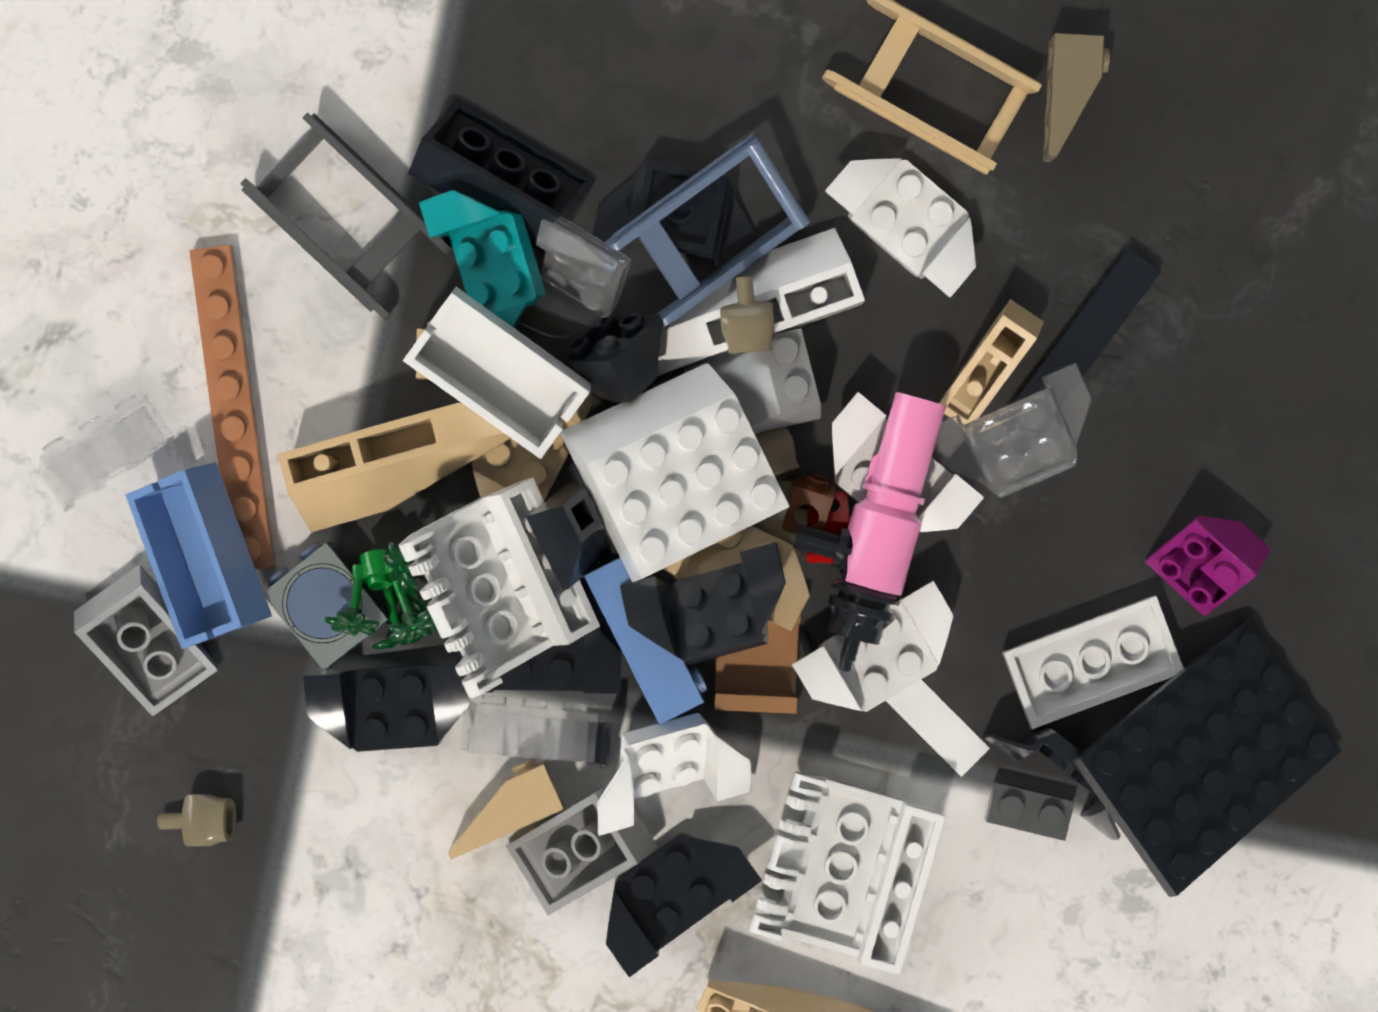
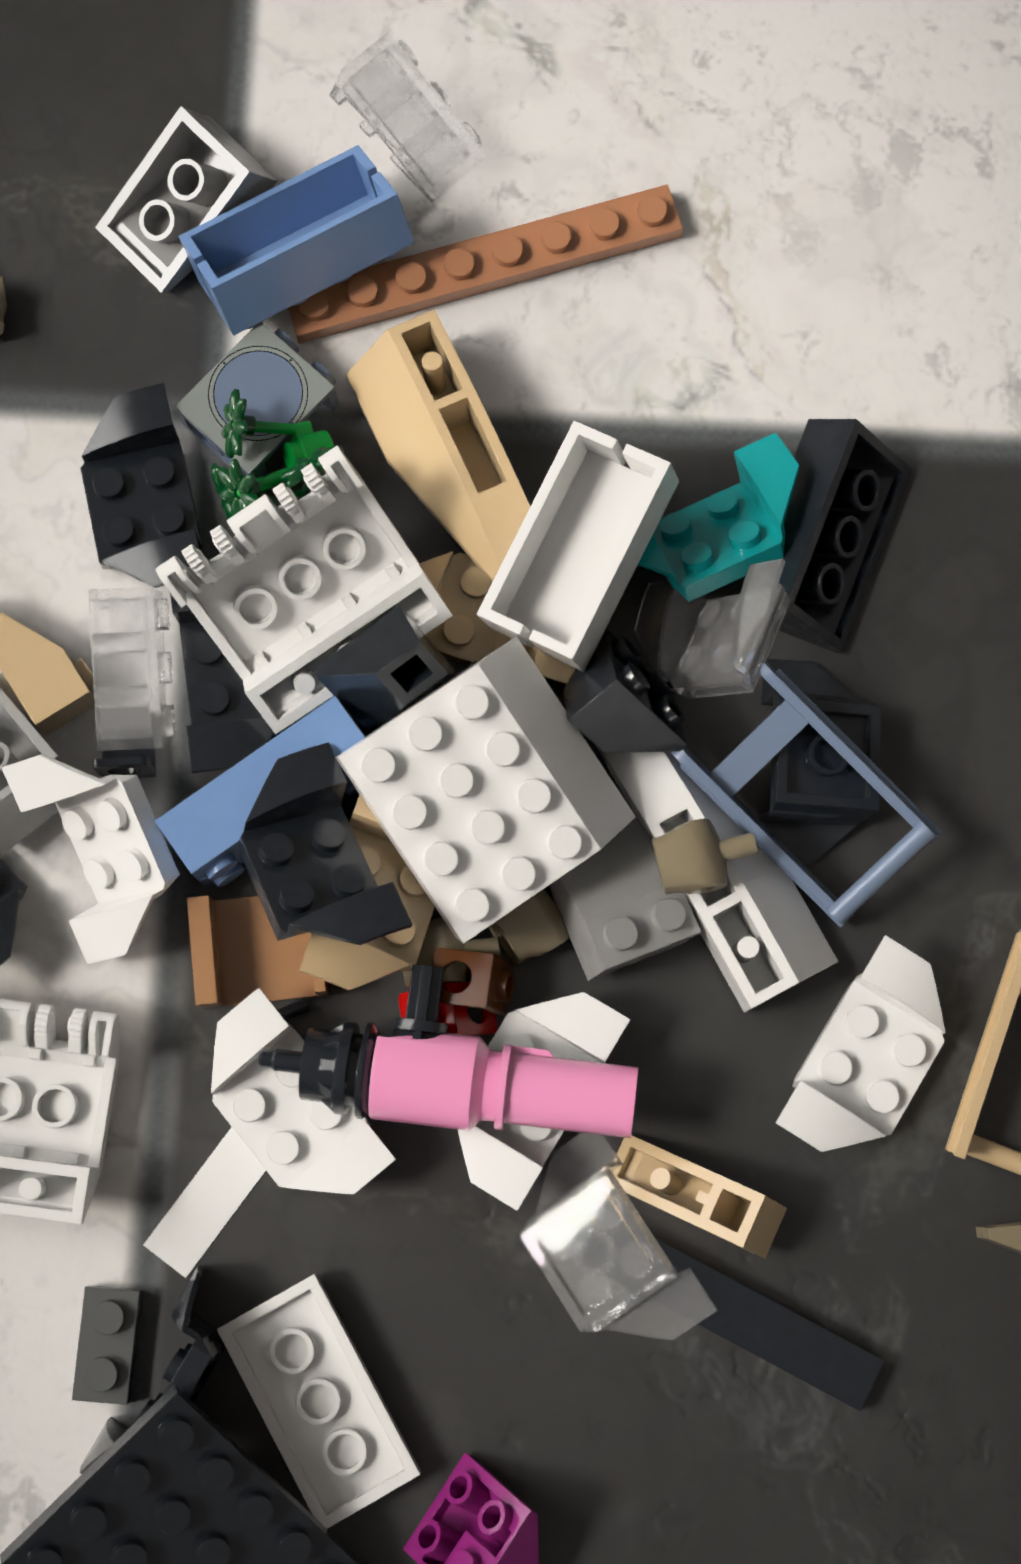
camera: 80 degrees right, 10 degrees down
dark grey piece [240,112,452,320] -> none

